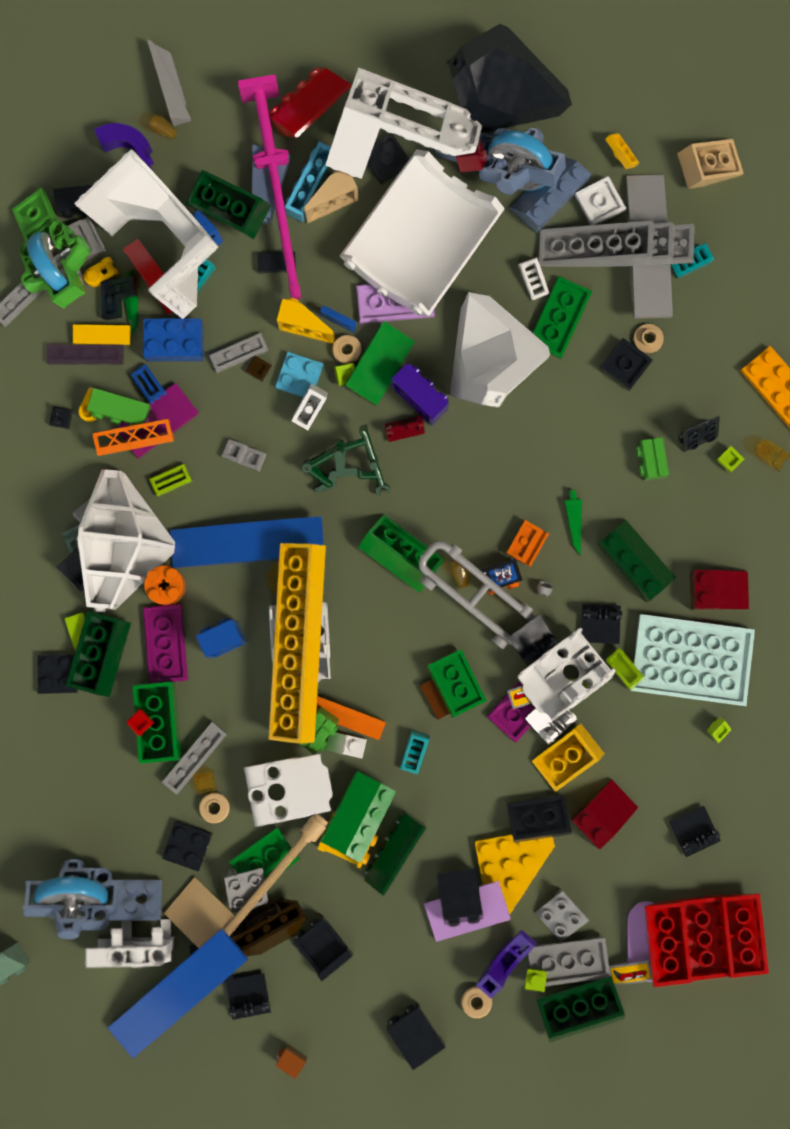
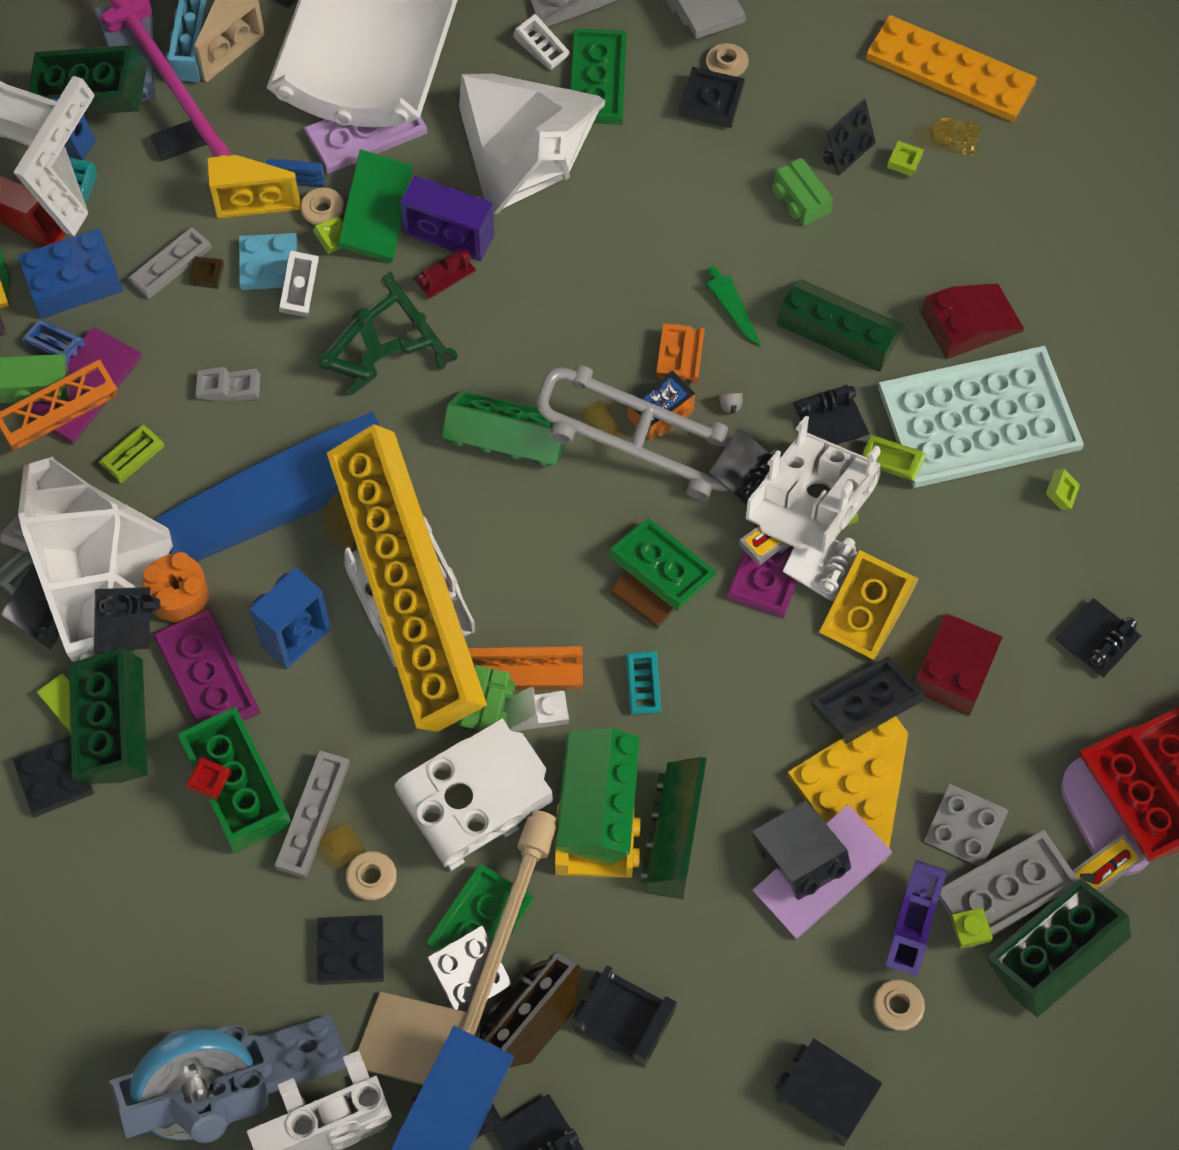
camera: 20 degrees left, 20 degrees down
none -> black hinge [94,587,161,652]

